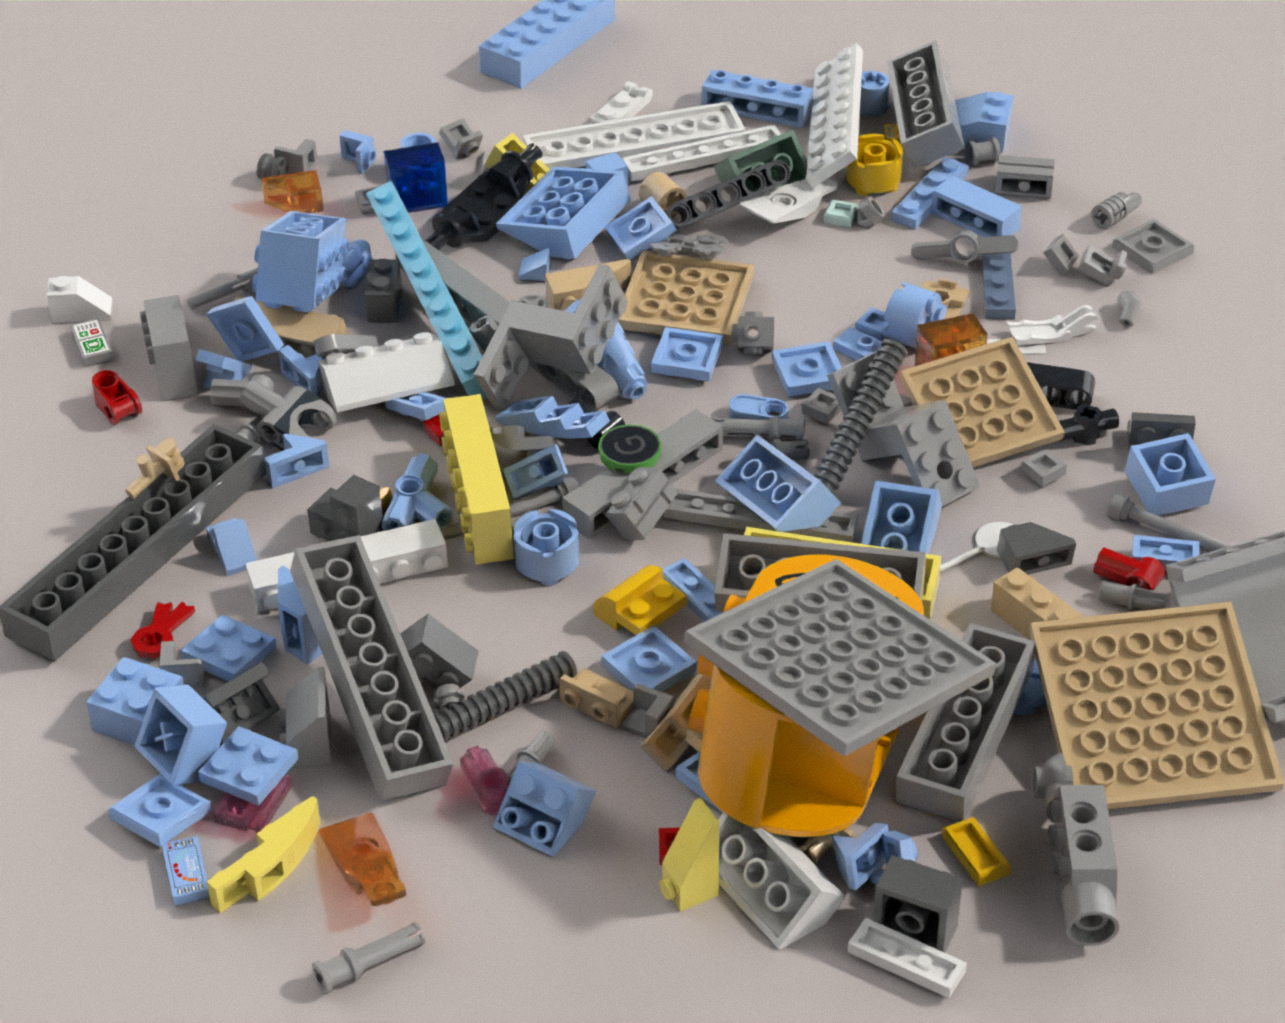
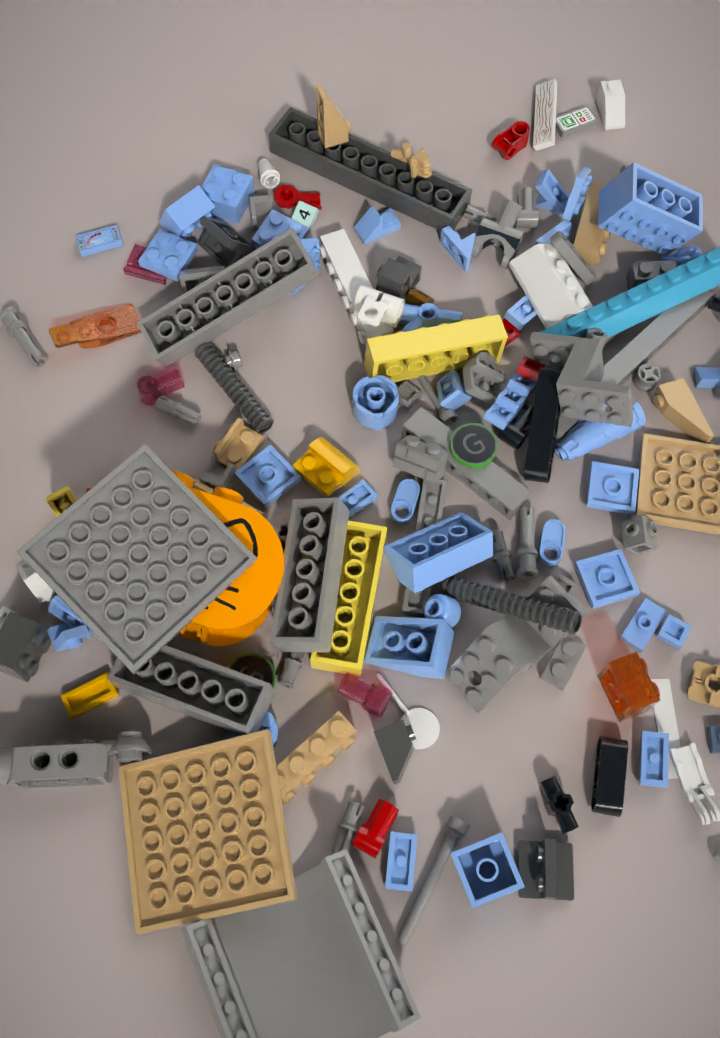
camera: 85 degrees right, 25 degrees up
light blue tile [108,774,211,847] -> none
light grey wedge [140,295,198,401] -> none
light yellow slope [207,796,321,913] -> none
dark grey brick [400,614,478,688] -> none
light blue slope [493,761,596,856] -> none
light blue brick [883,282,947,350] -> none
tan plate [900,336,1065,467] -> none
light grey plate [1021,449,1067,487] -> none
none -> white cone [258,158,280,189]
none -> light aqua tile [291,200,320,230]
none -> tan slope [316,84,351,148]
none -> clear pink piece [338,672,393,717]
none -> white piece [354,285,405,328]
none -> light blue piece [391,479,420,525]
none -> light blue head [424,594,461,628]
none -> red plate [516,356,545,382]
none -> black beam [524,368,562,483]
none -> white tile [533,79,557,151]
none -> light blue plate [639,731,669,788]

